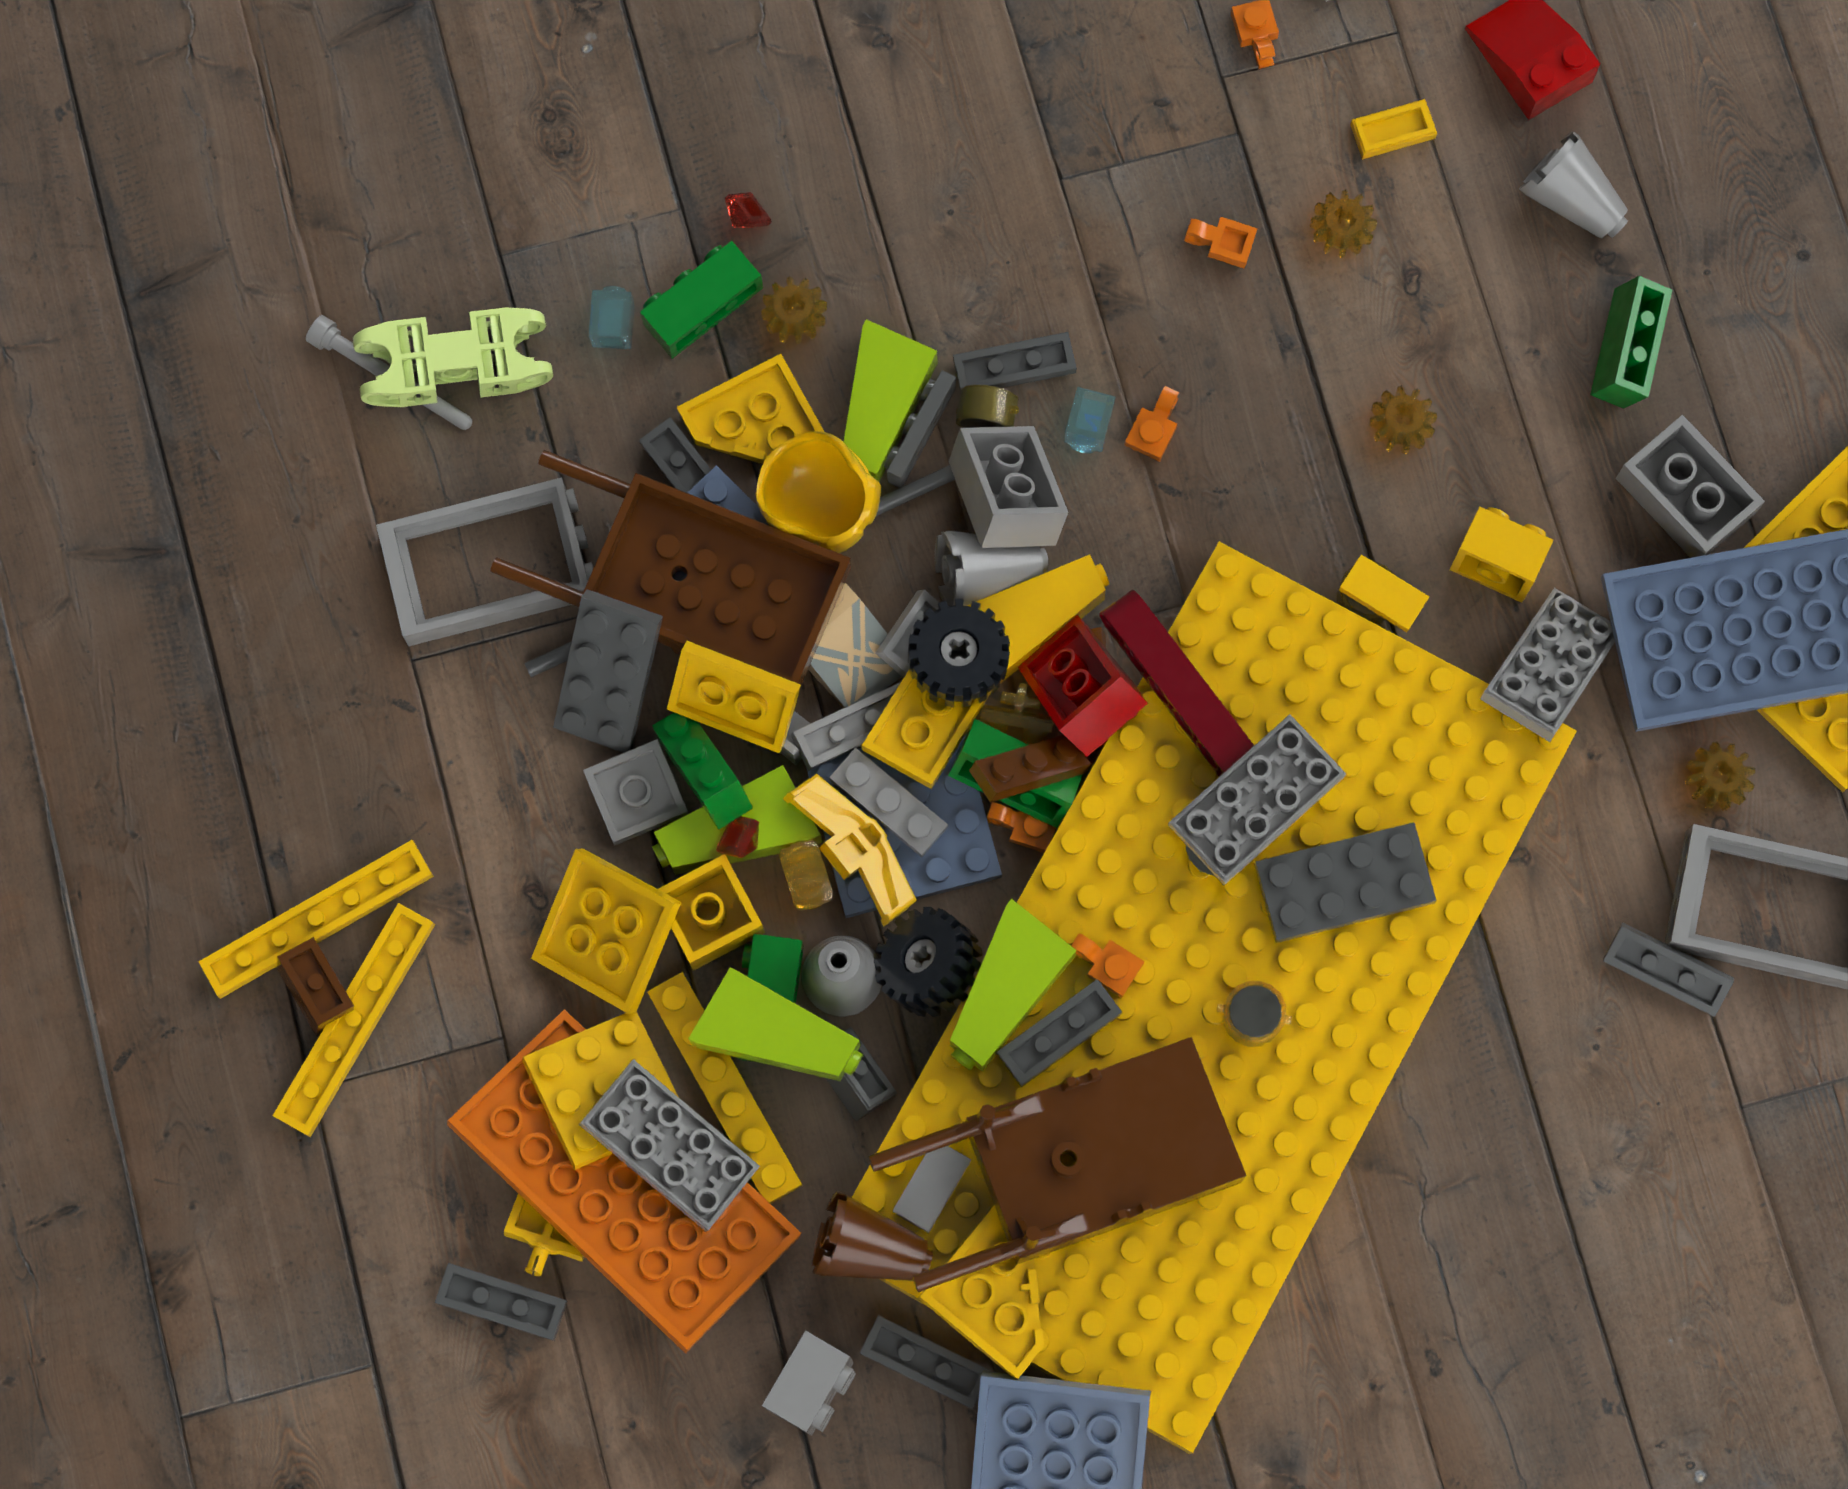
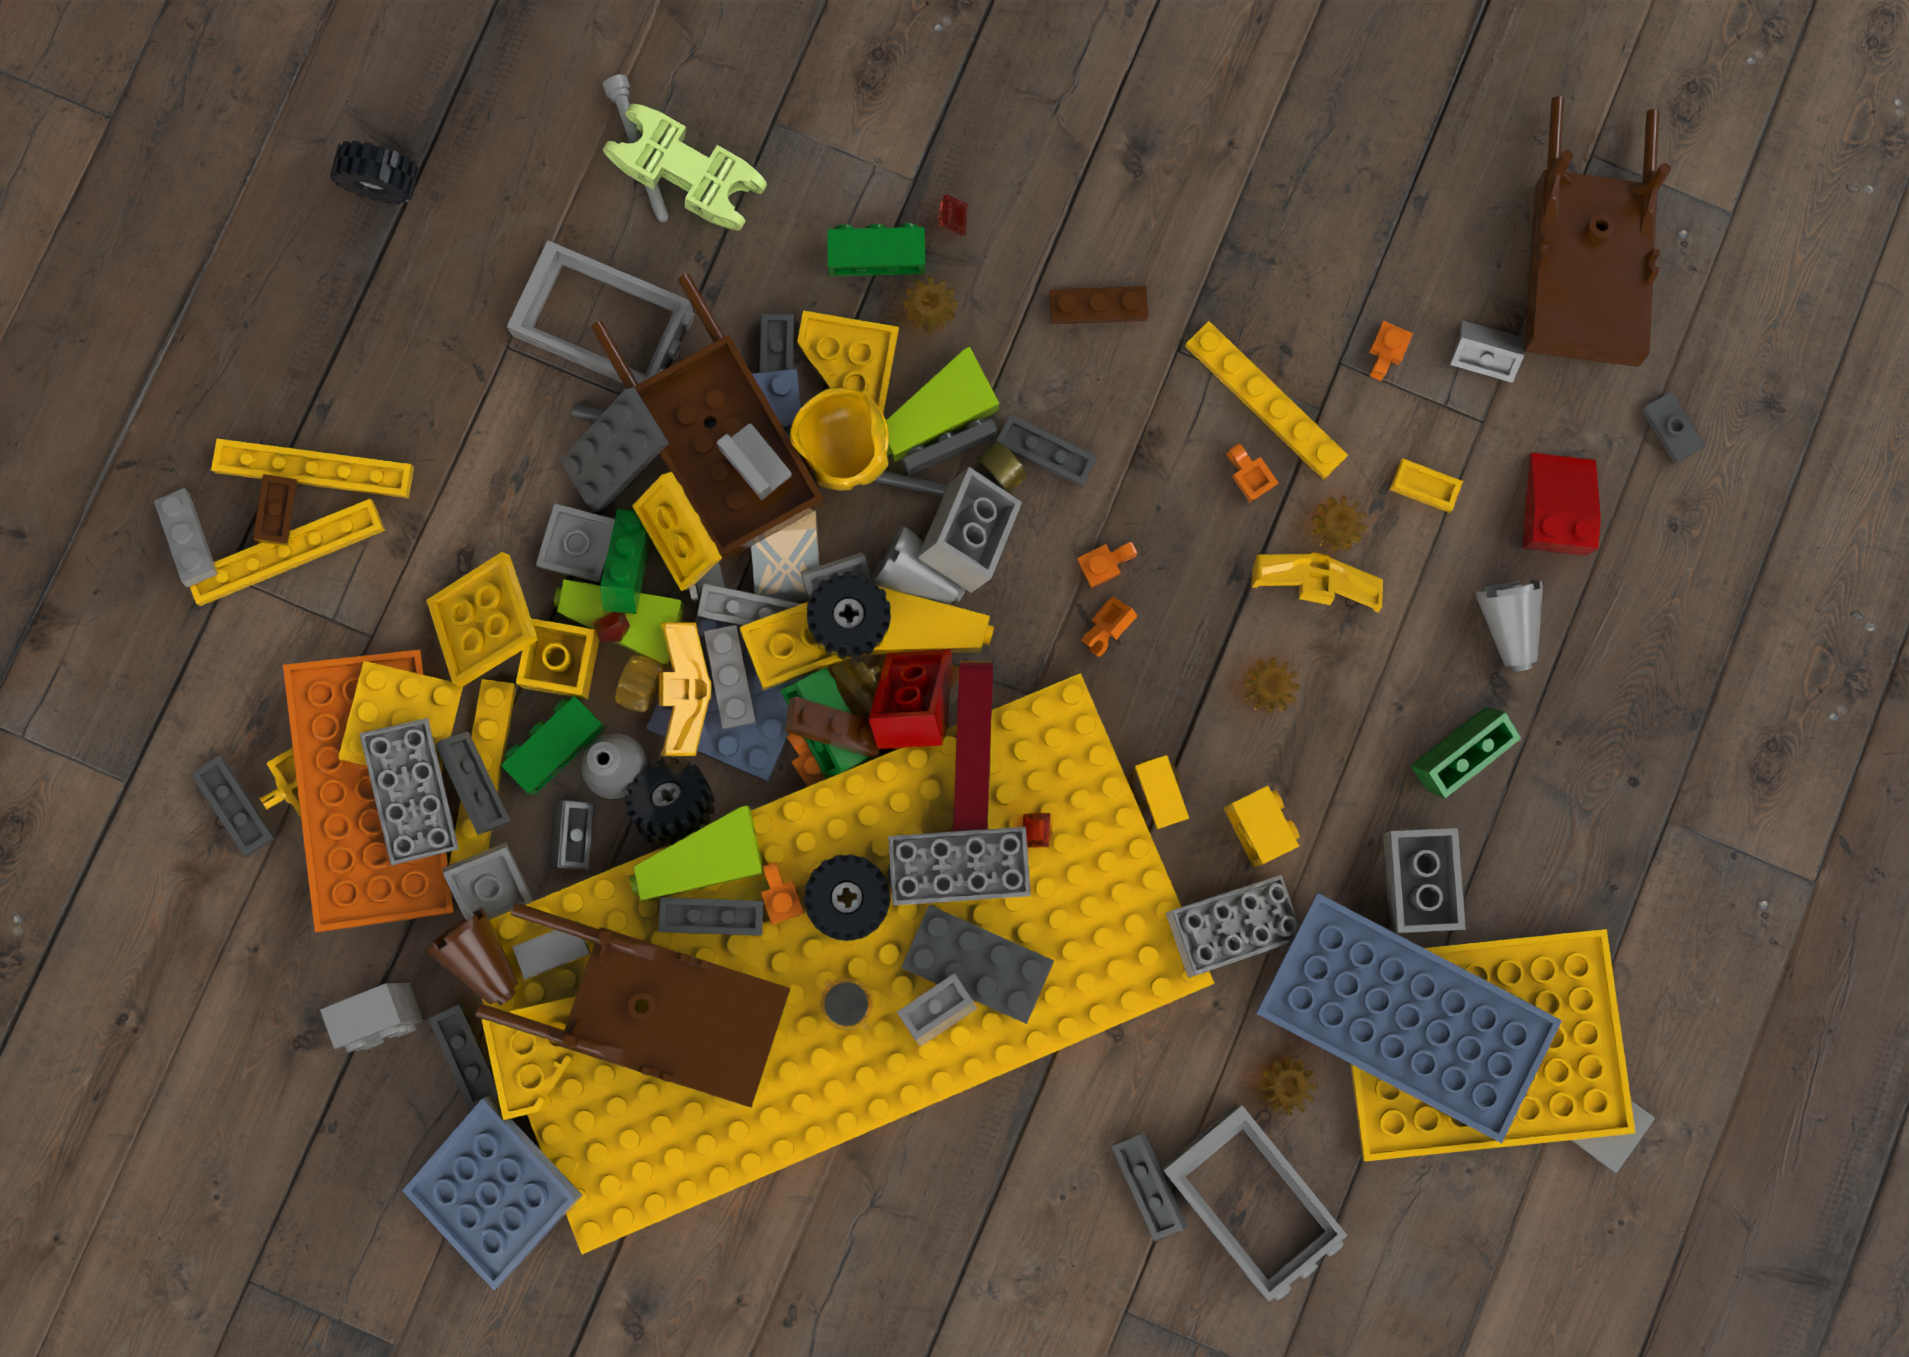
camera: 30 degrees right, 5 degrees up
clear light blue brick [589,286,635,349] -> none
lime slope [688,967,863,1081] -> none
clear light blue brick [1064,387,1116,453] -> none
none -> light grey plate [154,488,218,588]
none -> black bush [330,141,419,204]
none -> dark grey plate [435,732,511,835]
none -> light grey plate [443,842,533,920]
none -> light grey panel [717,424,792,500]
none -> black bush [804,854,891,941]
none -> light grey panel [897,973,977,1046]
none -> clear red slope [1023,813,1053,848]
none -> reddish brown plate [1049,286,1148,324]
none -> orange plate [1081,596,1138,657]
none -> yellow plate [1185,321,1348,480]
none -> yellow plate [1251,552,1383,613]

